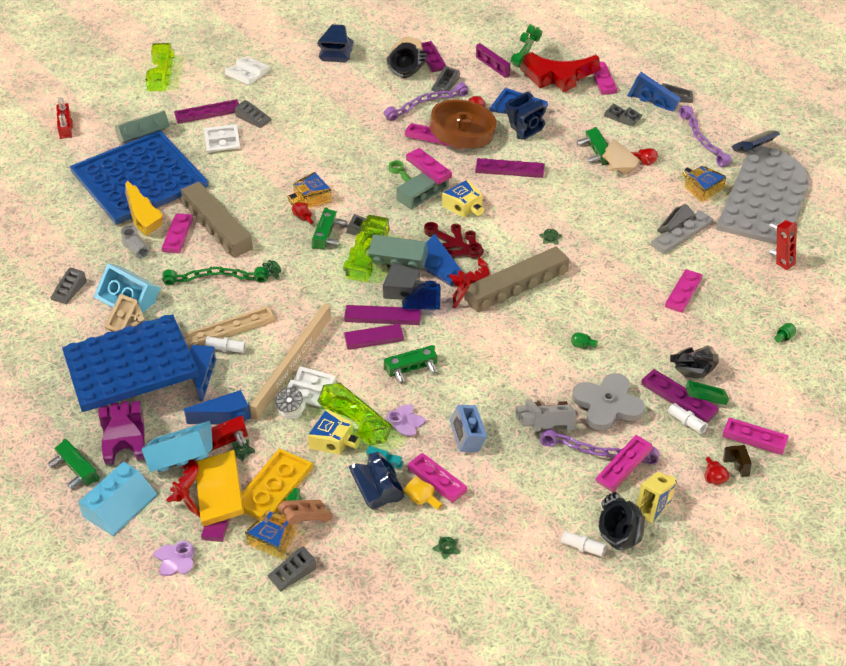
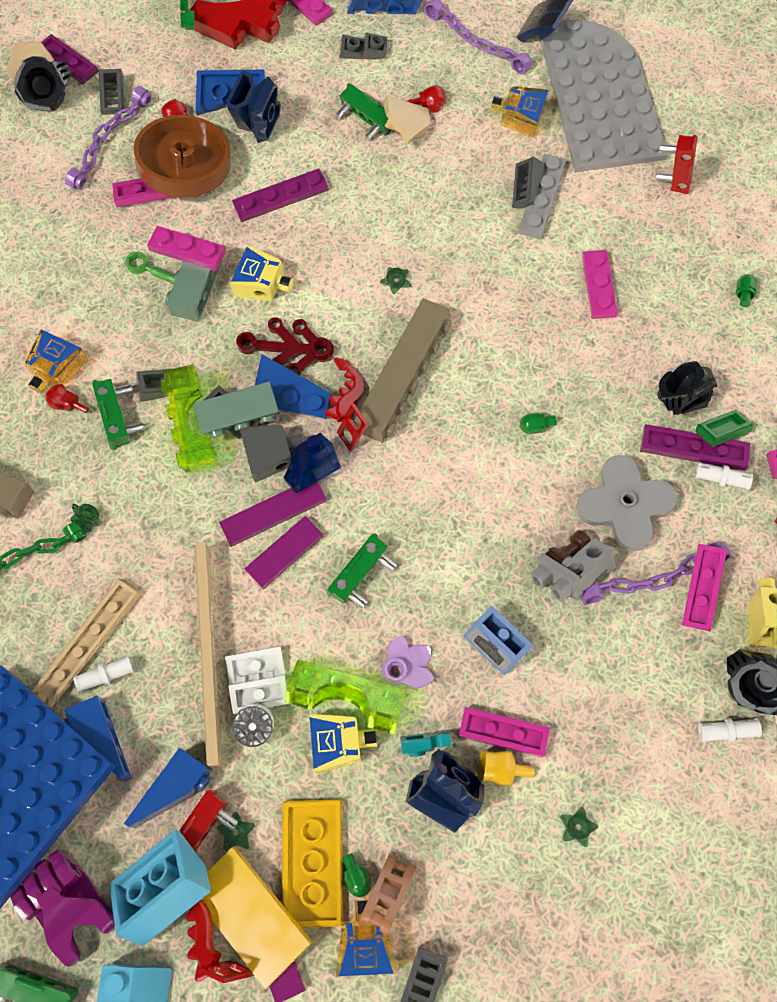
camera: 30 degrees left, 25 degrees up
magenta tile [476,43,511,78] -> none

